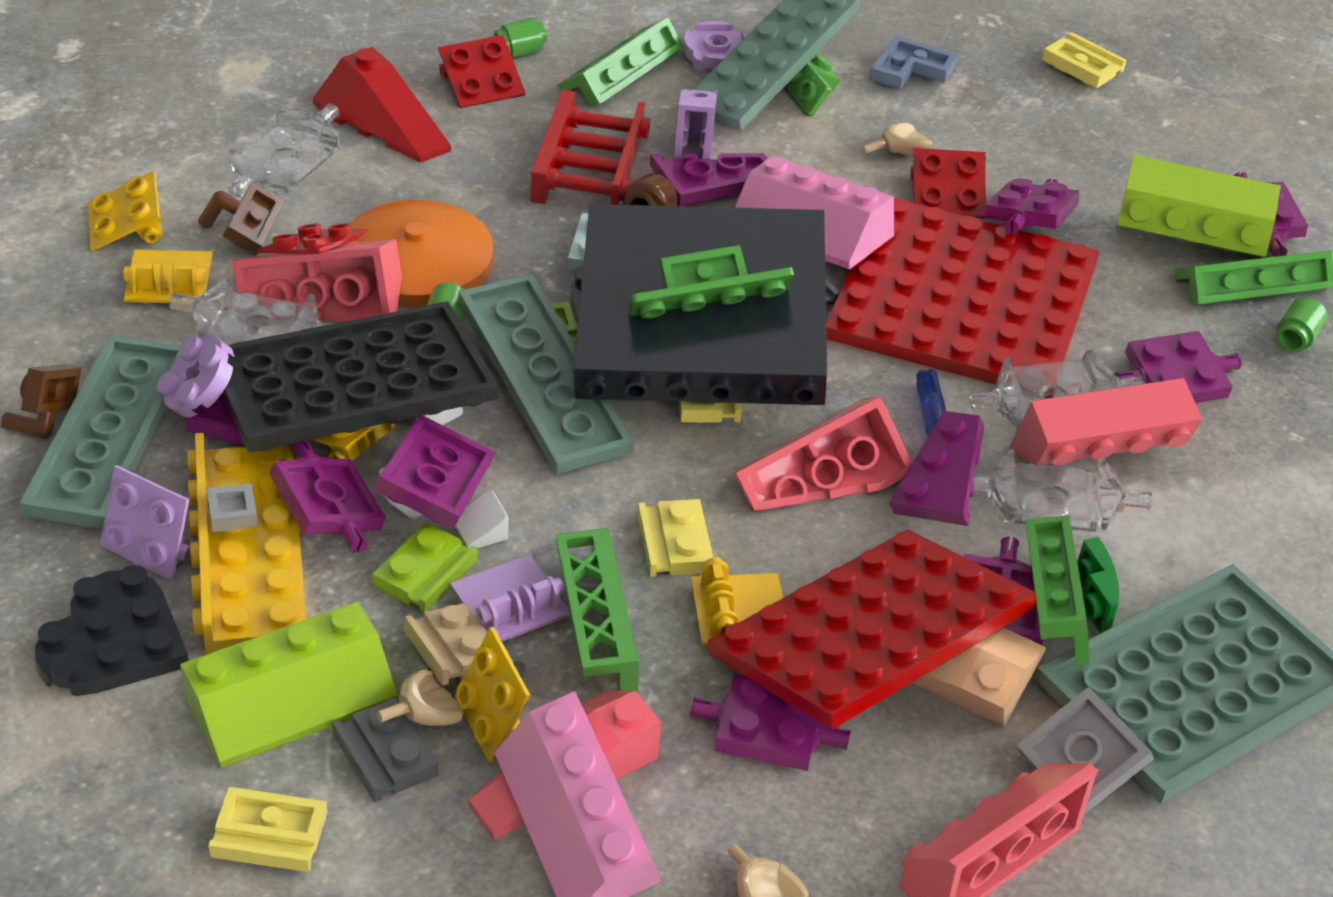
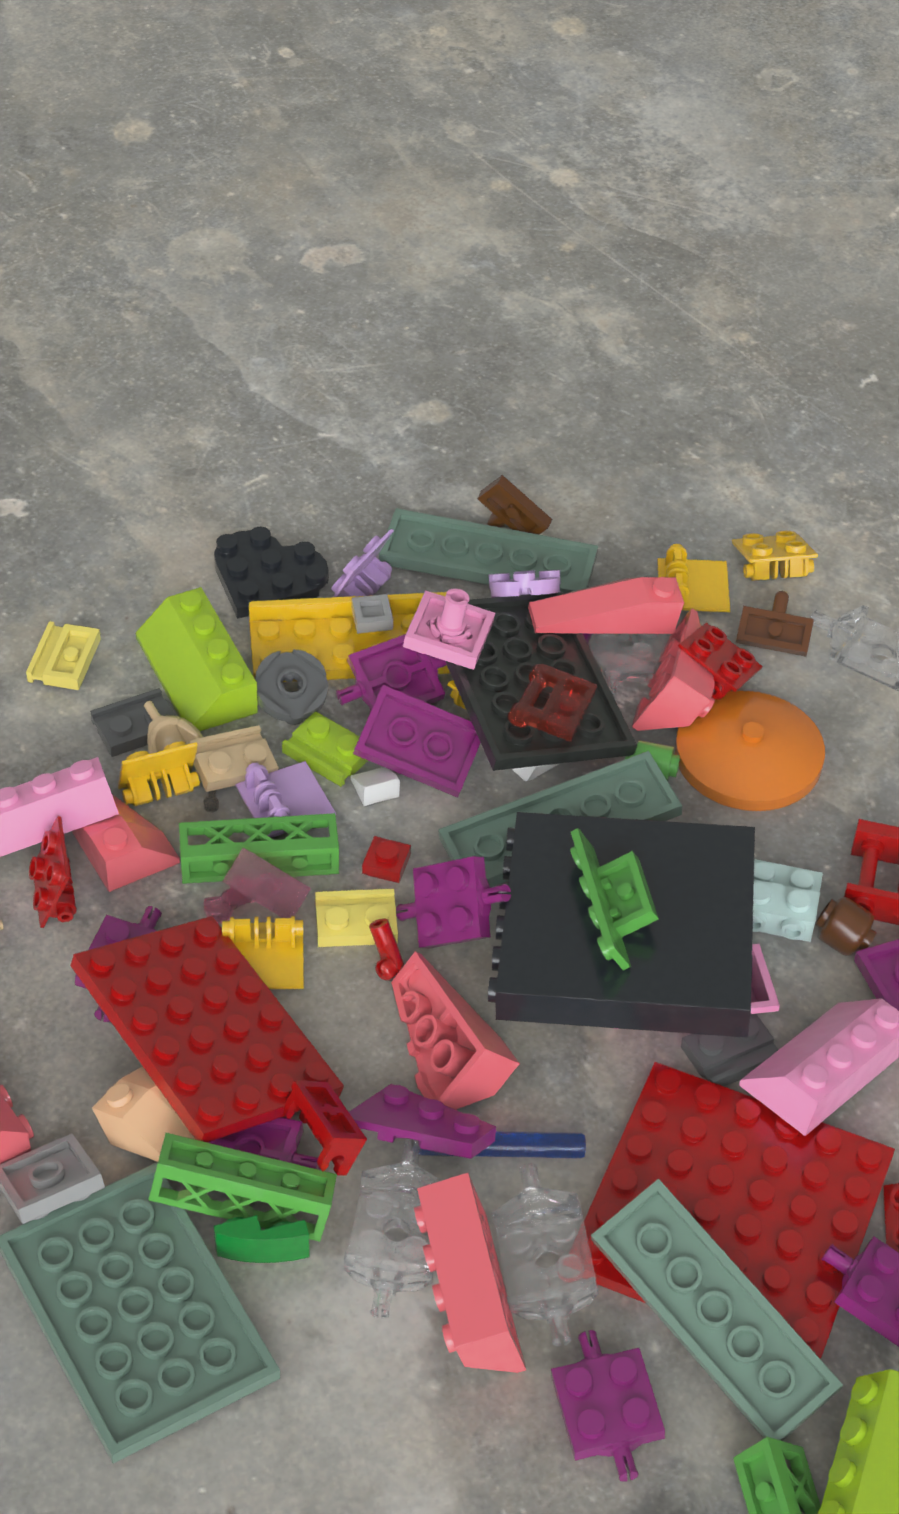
camera: 95 degrees right, 5 degrees up
none -> red hinge [29,816,77,928]
none -> clear pink piece [203,876,257,924]
none -> clear pink plate [222,847,312,918]
none -> dark grey plate [255,650,328,725]
none -> red hinge [284,1080,367,1176]
none -> red plate [362,836,411,883]
none -> red arm [369,918,404,980]
none -> magenta plate [396,856,511,948]
none -> bright pink plate [403,589,495,670]
none -> clear red plate [508,664,597,742]
none -> coral wedge [528,577,684,634]
none -> sand green plate [591,1179,843,1441]

